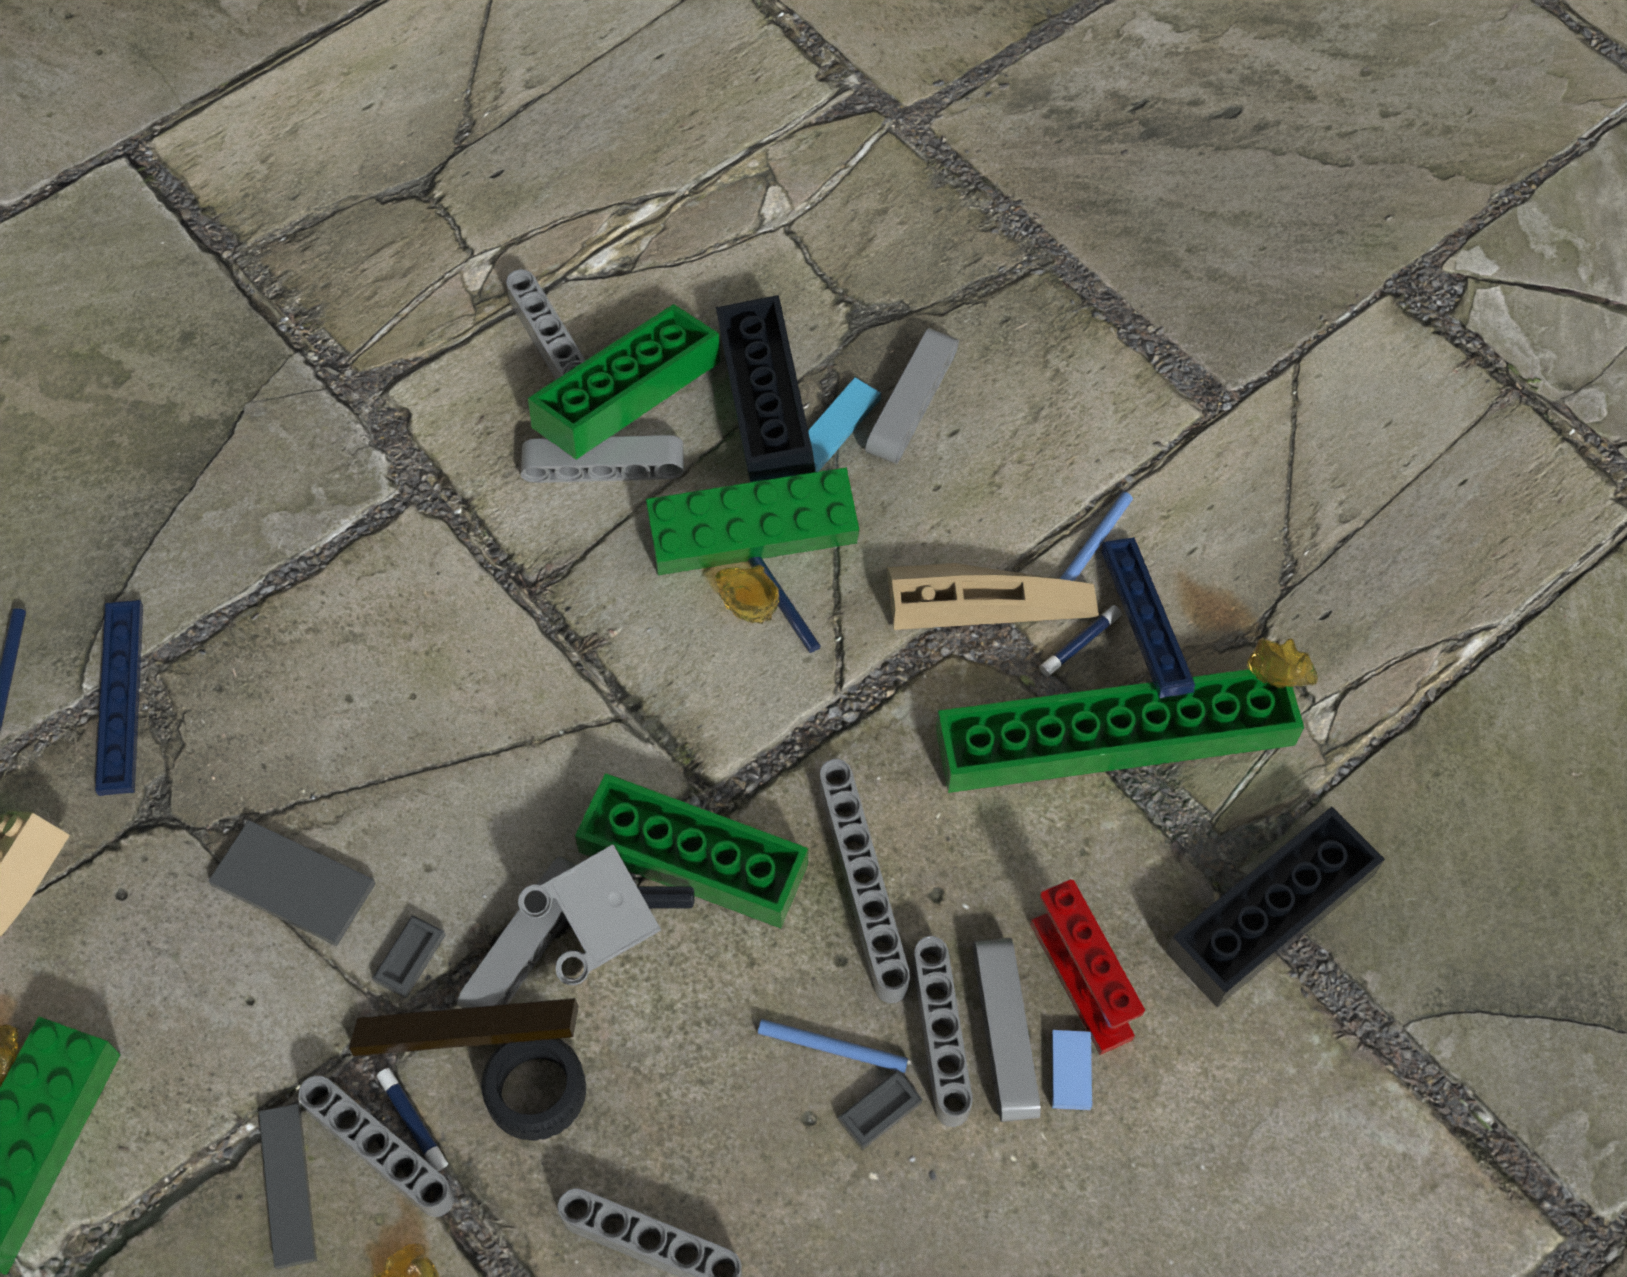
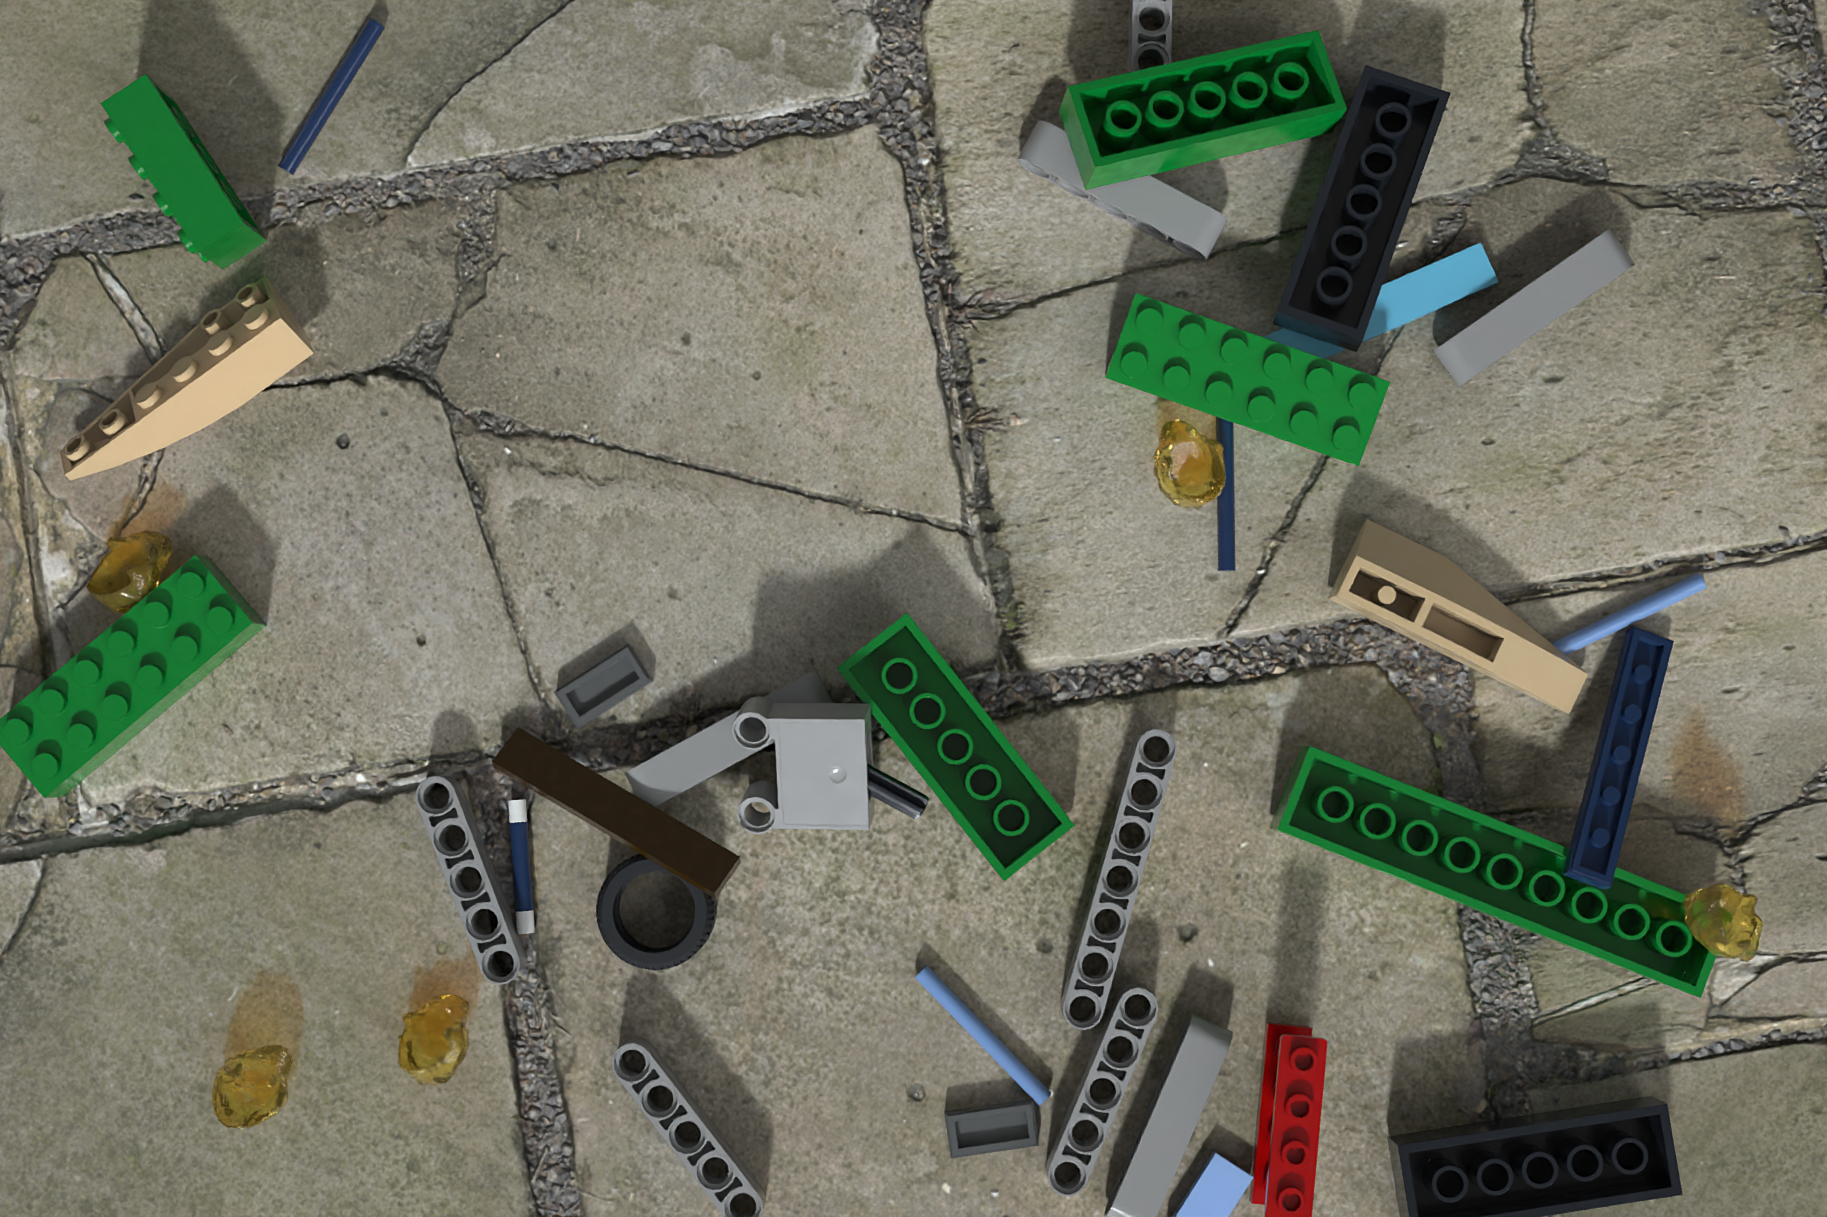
camera: 30 degrees right, 25 degrees up
dark blue tile [95,600,143,796] -> none
dark grey tile [209,820,375,946] -> none
dark grey tile [259,1103,317,1270] -> none
dark blue bar [1039,605,1122,677] -> none

